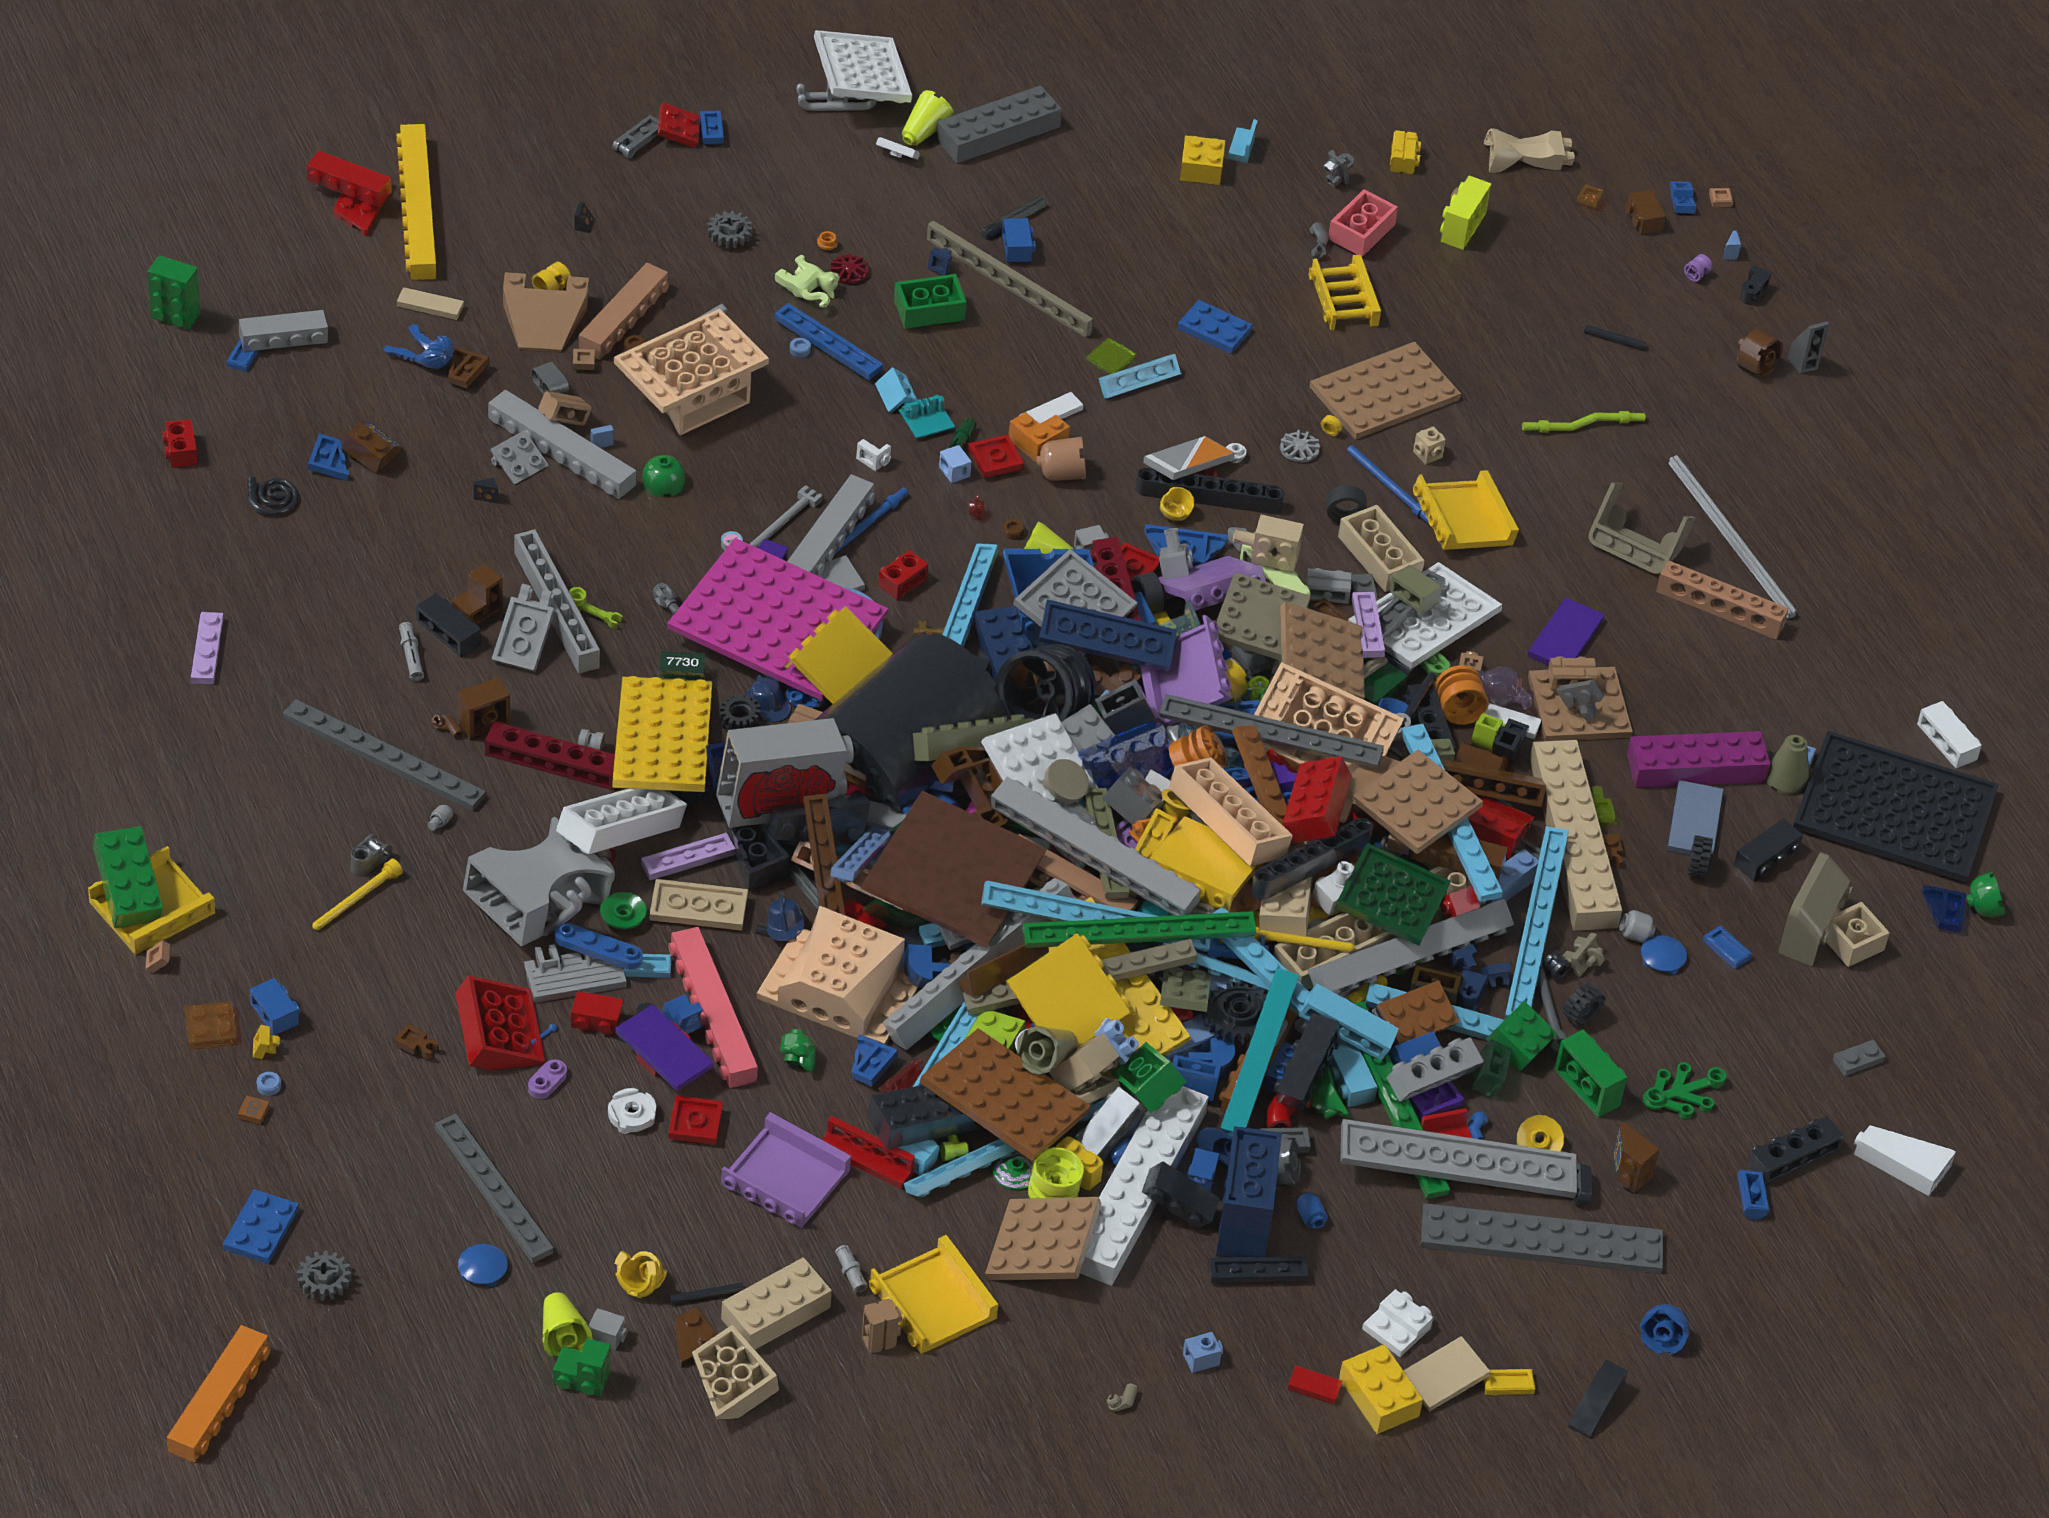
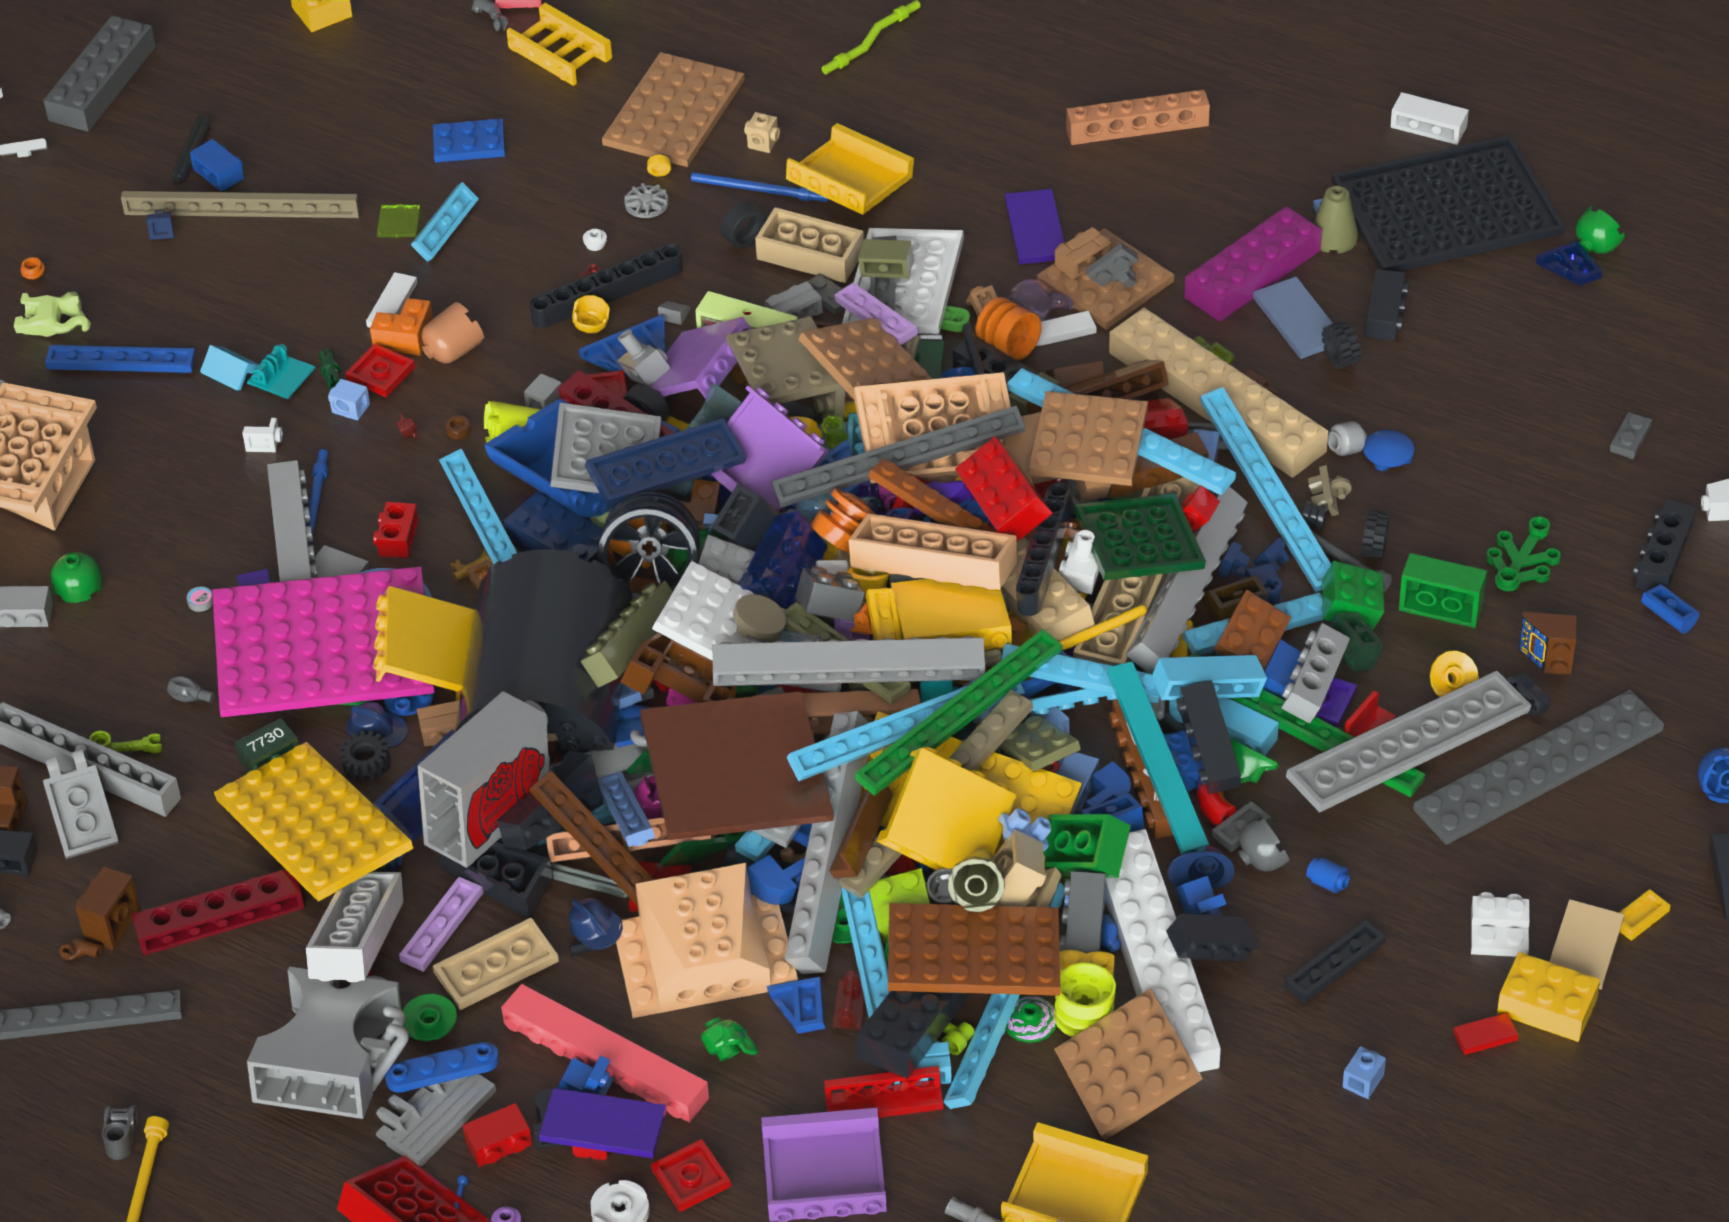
camera: 30 degrees left, 0 degrees up
light grey cylinder [427,805,453,831] -> none
light grey wheel [578,729,605,751] -> none
medium azure tile [623,954,671,978] -> none
light grey hinge [750,485,824,547] -> none
medium blue tile [790,338,811,358] -> none
dark red wheel [830,253,869,284] -> none
green brick [894,274,966,329] -> none
neon yellow cone [902,90,954,146] -> none
dark tan arm [1107,1383,1138,1412] -> none
tile [1143,436,1235,480] -> none
black gear [1202,982,1267,1045] -> none
dark blue window [1216,1126,1282,1257] -> none
tan brick [1232,515,1304,573] -> none
blue arm [1467,1111,1489,1140] -> none
lime brick [1471,713,1506,752] -> none
black brick [1492,718,1529,761] -> none
dark tan windscreen [1589,482,1696,574] -> none
light grey axle [1669,455,1797,619] -> none
blue tile [1703,926,1752,969] -> none
dark tan windscreen [1778,852,1853,967] -> none
tan brick [1826,902,1890,967] -> none

